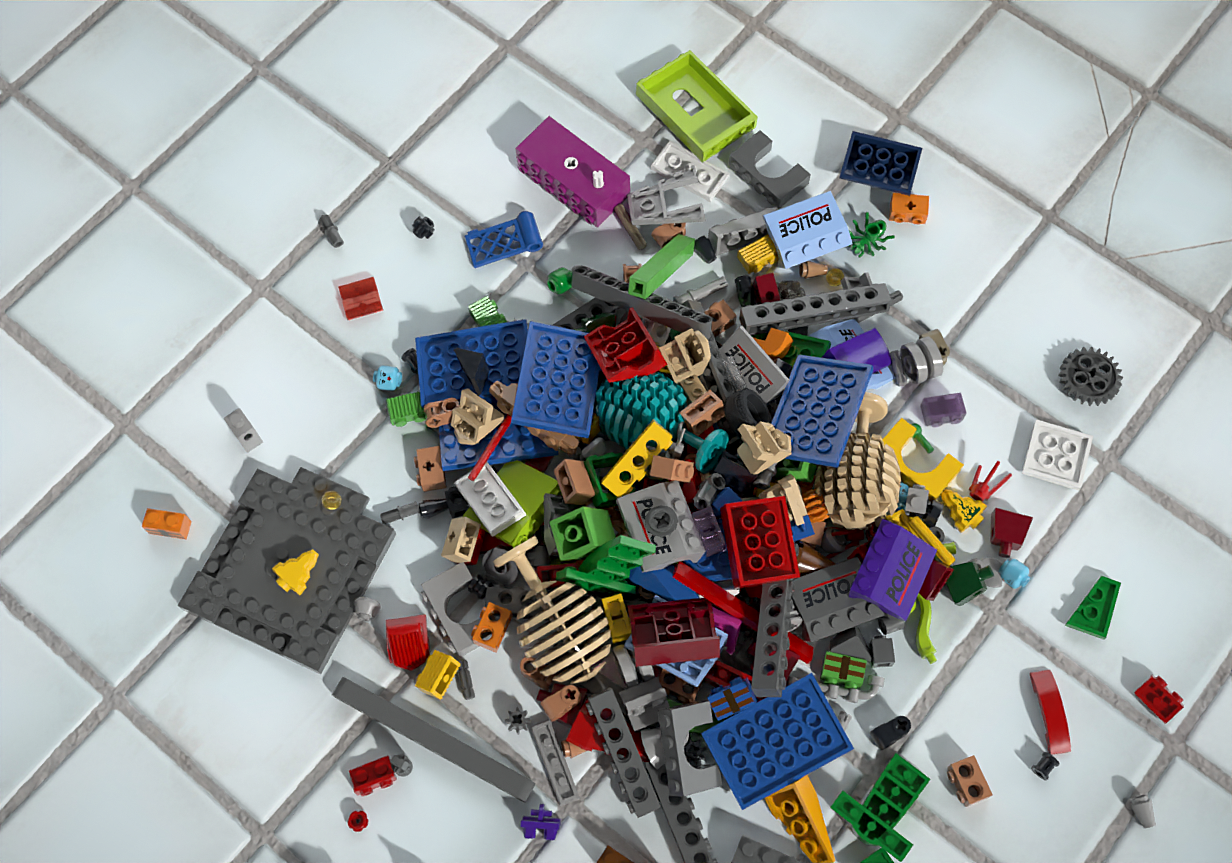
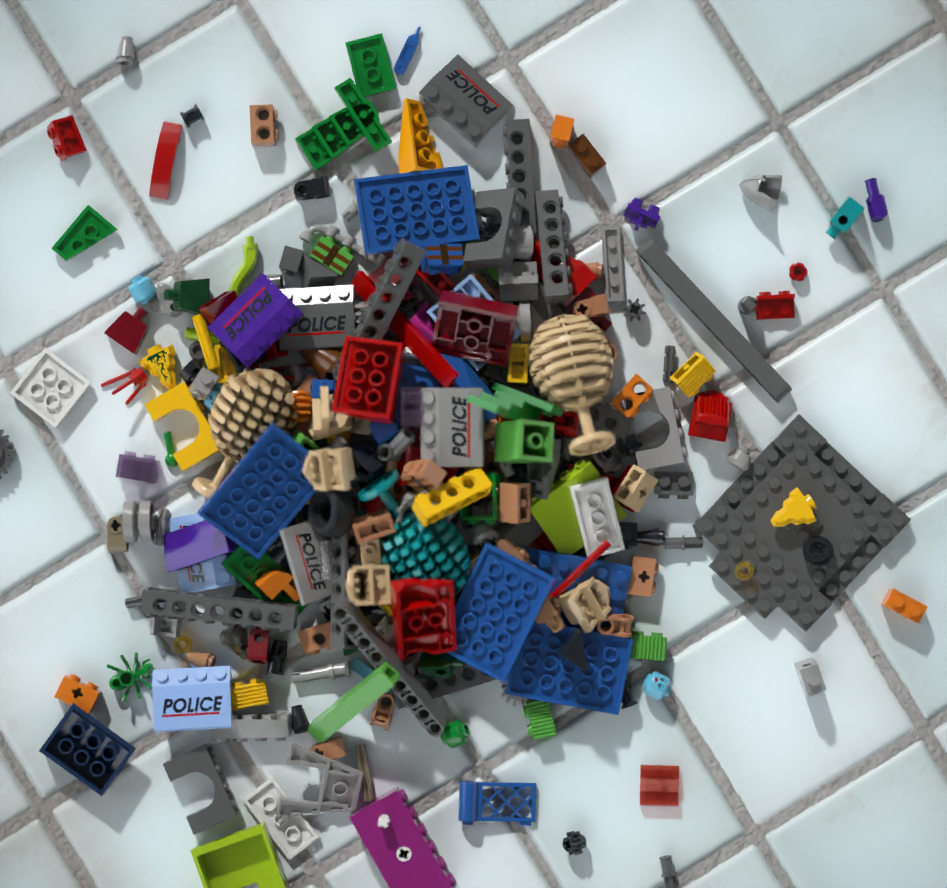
camera: 165 degrees left, 20 degrees up
dark grey gear [645,505,678,538] -> none
none -> dark grey bracket [654,471,693,499]
none -> black gear [802,536,834,567]

